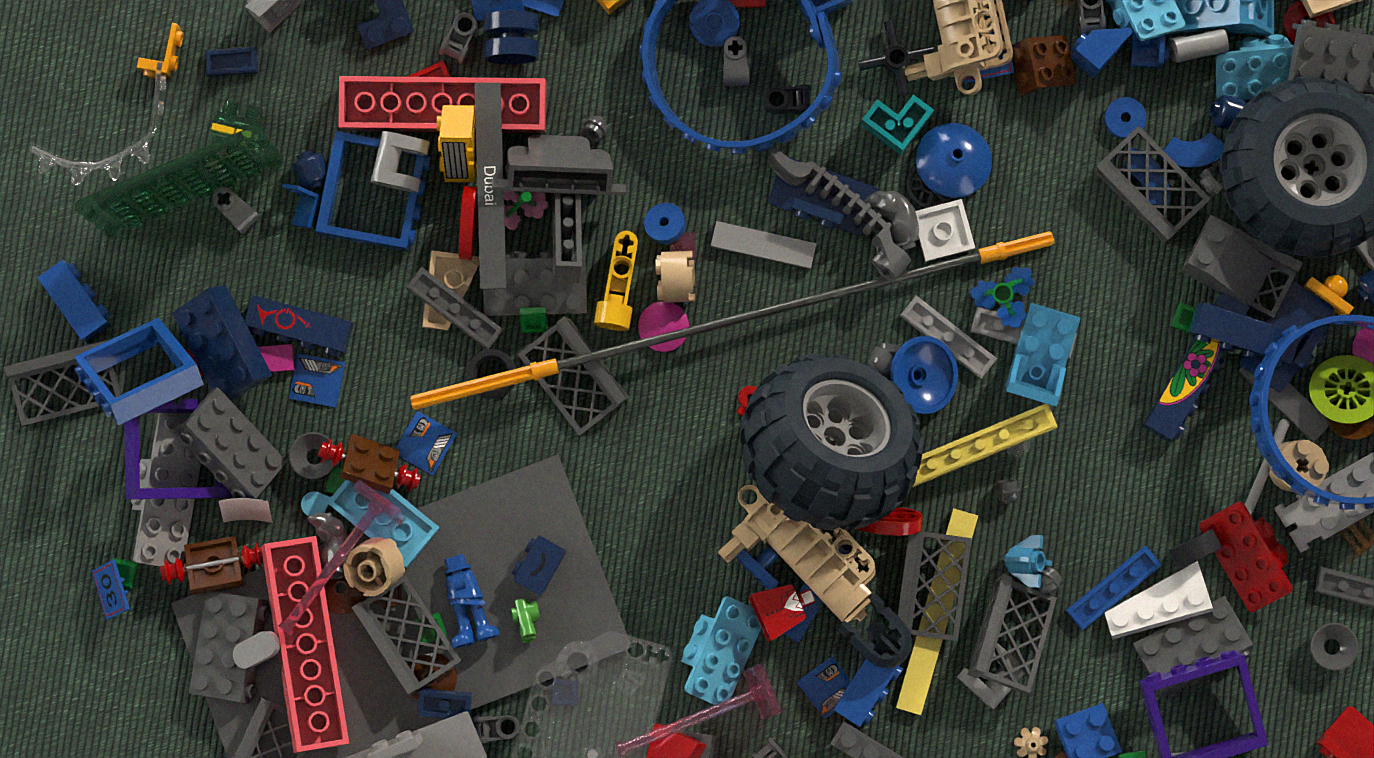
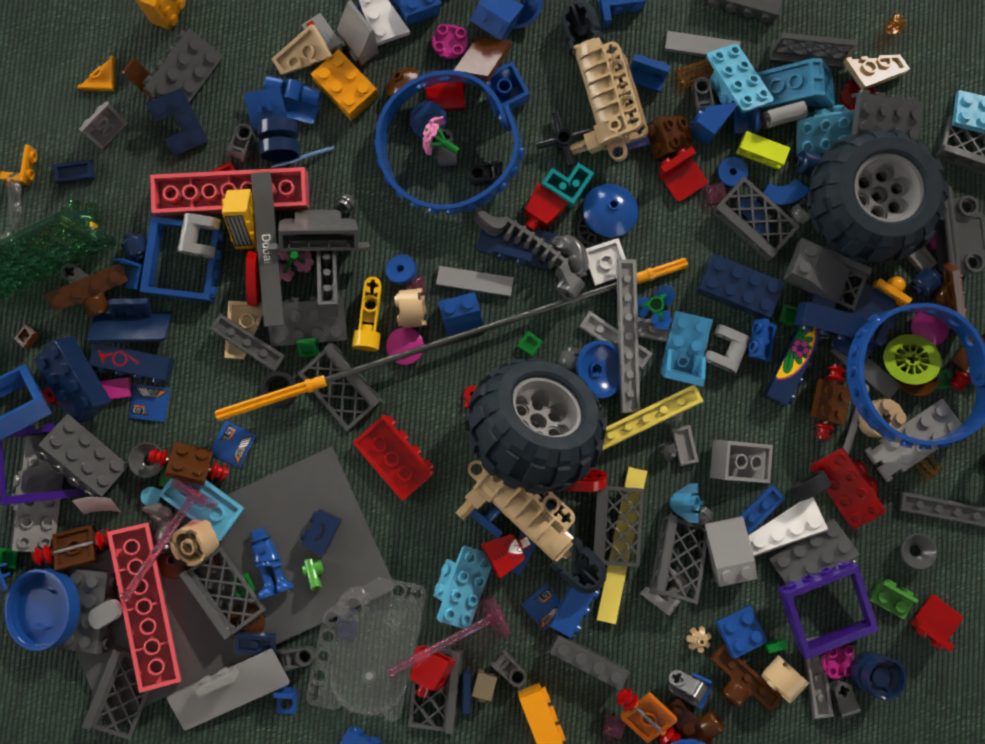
camera: 15 degrees left, 0 degrees up
none -> blue brick [4,568,80,651]
none -> reddish brown tile [14,324,41,350]
none -> reddish brown plate [45,263,128,317]
none -> dark blue bracket [87,298,172,343]
none -> medium blue piece [271,146,335,168]
none -> red bracket [352,414,435,501]
none -> plant [423,116,460,155]
none -> blue slope [438,292,483,337]
none -> green tile [517,331,543,357]
none -> red torso [524,183,568,232]
none -> light grey tile [616,259,640,413]
none -> red bracket [657,147,708,202]
none -> light grey tile [671,425,699,466]
none -> dark blue brick [696,254,785,319]
none -> clear pink tile [704,182,727,206]
none -> light grey connector [704,324,751,373]
none -> light grey slope [704,516,758,587]
none -> light grey slope [710,439,773,483]
none -> neon yellow piece [736,131,790,170]
none -> blue bracket [748,319,777,362]
none -> reddish brown plate [810,364,851,441]
none -> bright green bracket [868,579,919,620]

